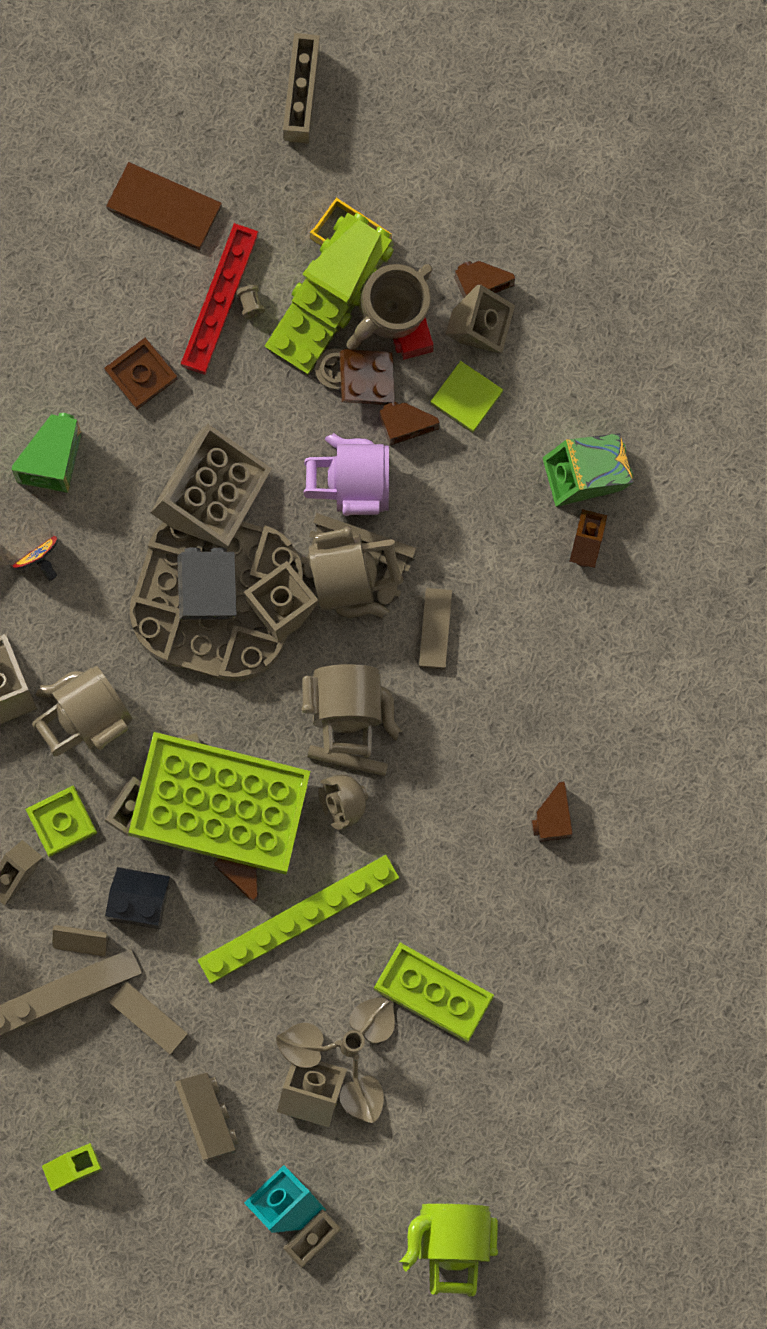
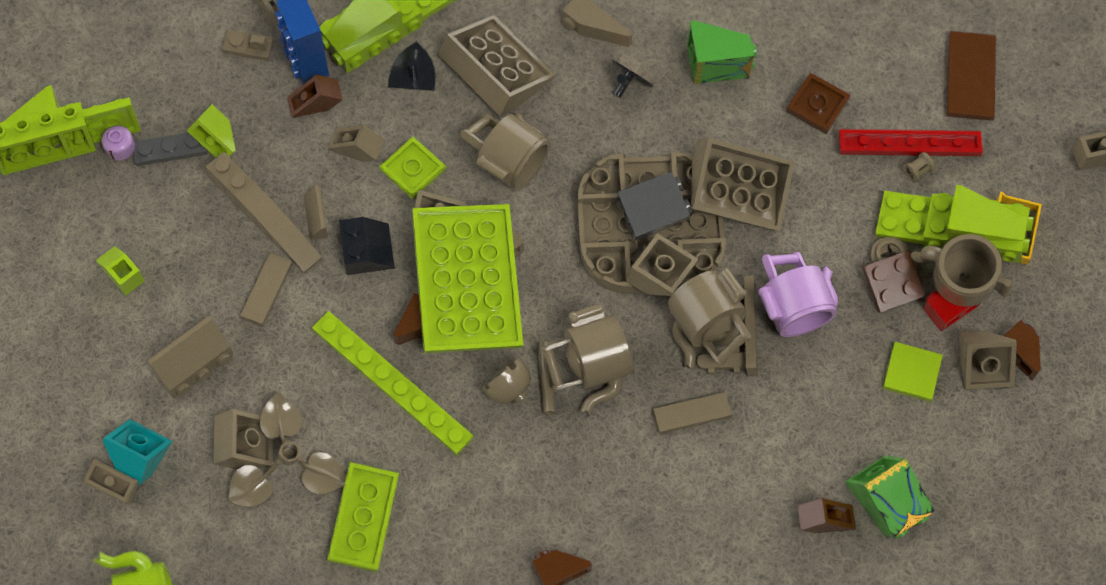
camera: 70 degrees right, 10 degrees down
reddish brown slope [380,402,440,446] -> none

